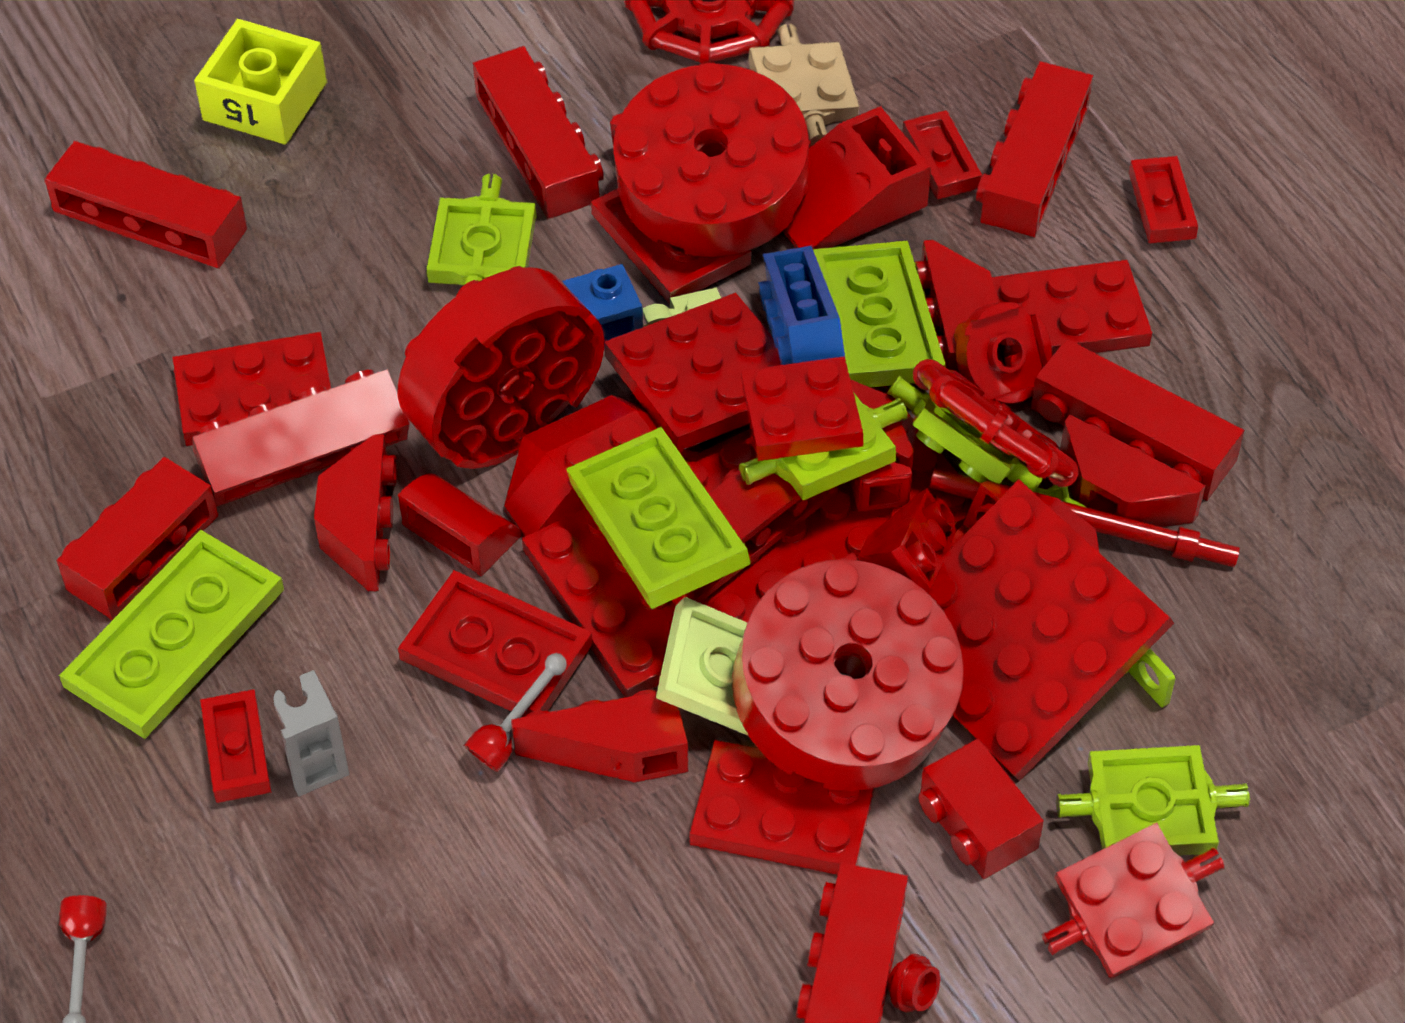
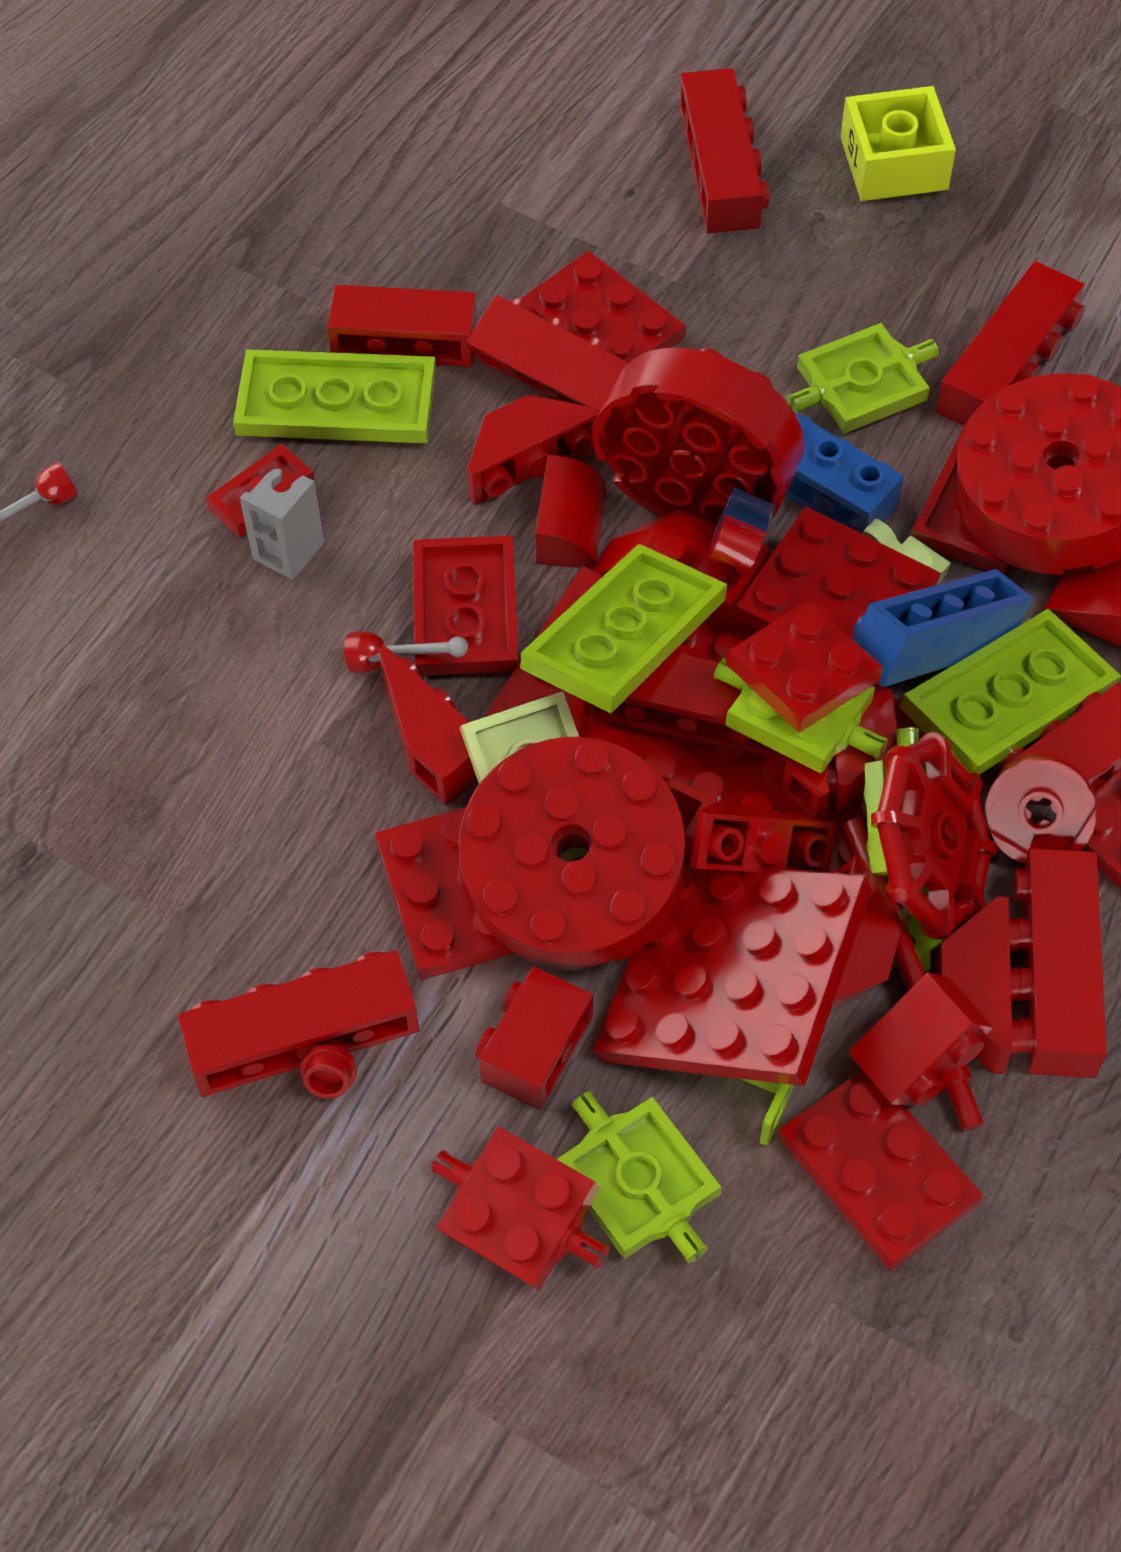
camera: 60 degrees right, 5 degrees up
none -> red leg [707,487,776,577]
none -> red plate [778,1070,983,1271]
none -> red brick [848,972,994,1107]

